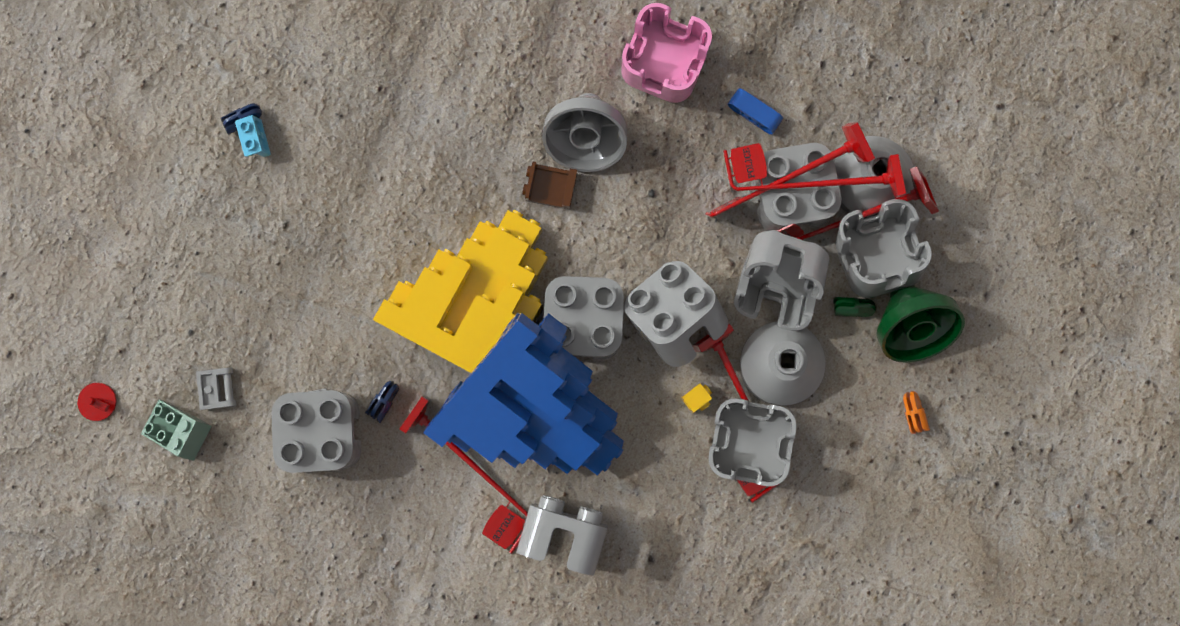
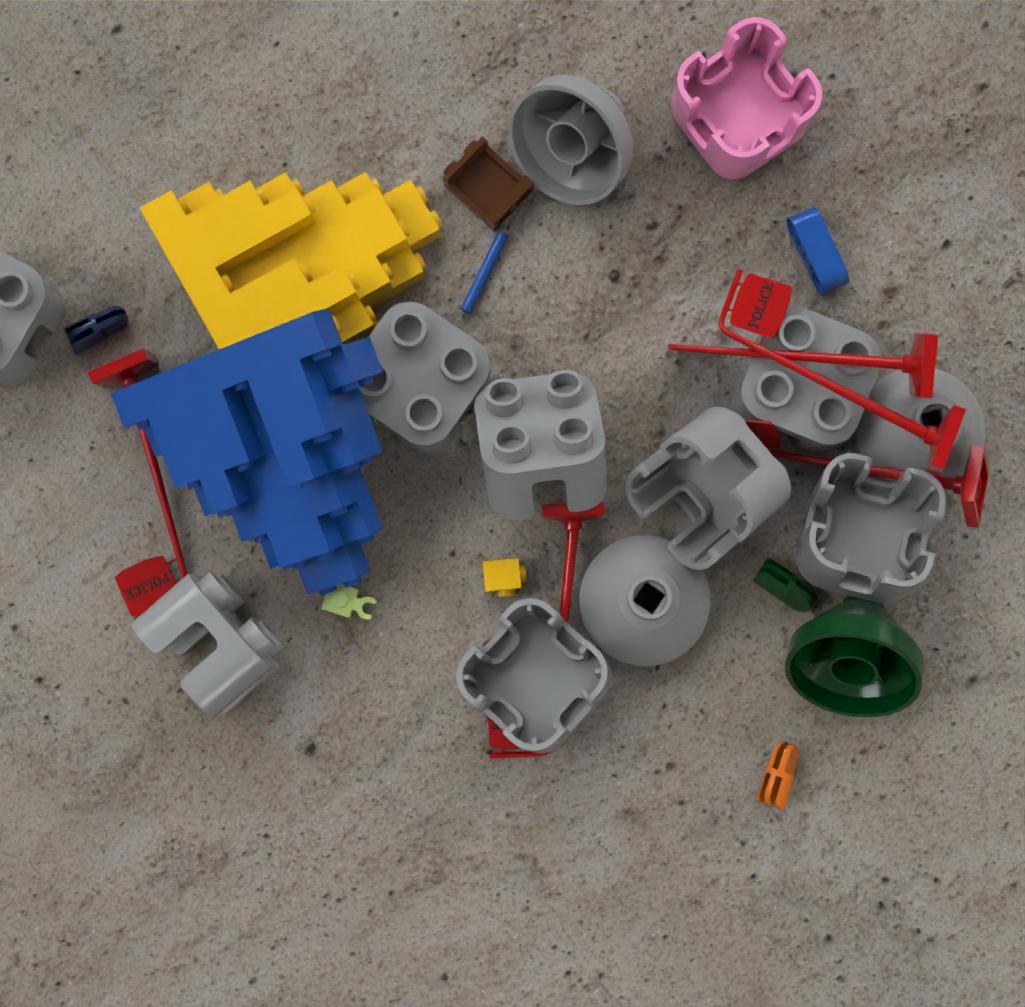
camera: 30 degrees right, 0 degrees up
none -> yellowish green plate [321,584,378,620]
none -> blue bar [461,231,508,314]

